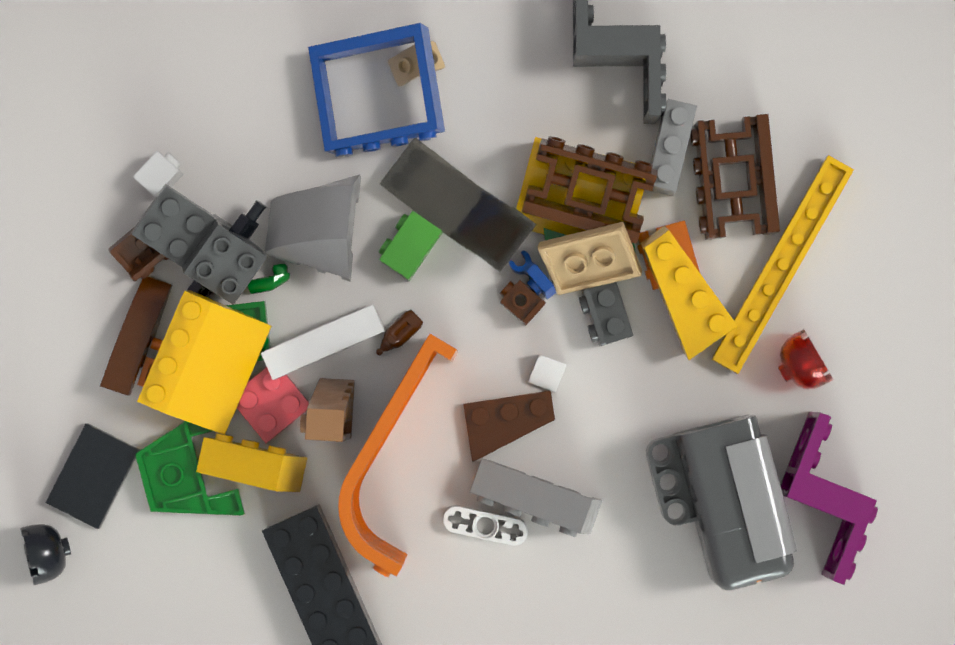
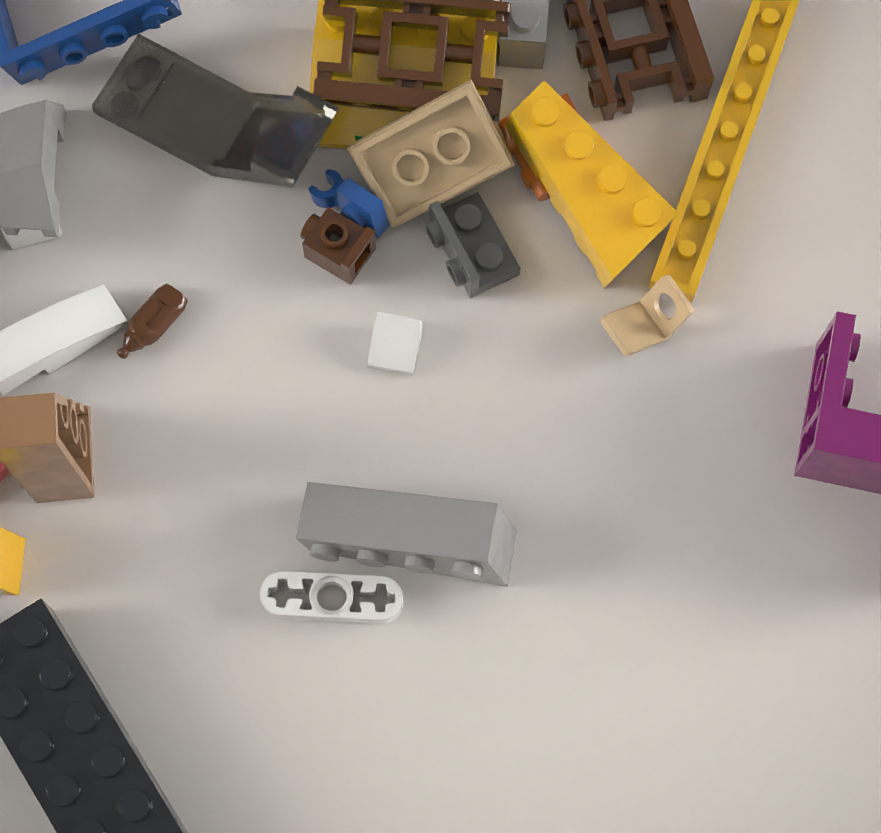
camera: 10 degrees left, 15 degrees down
orange panel [338,334,458,577] -> none
bright green brick [378,211,442,281] -> none
reddish brown wing [463,390,555,462] -> none
dark grey piece [646,415,797,591] -> none
clear red cylinder [778,329,834,389] -> none
none -> tan bracket [600,275,694,357]

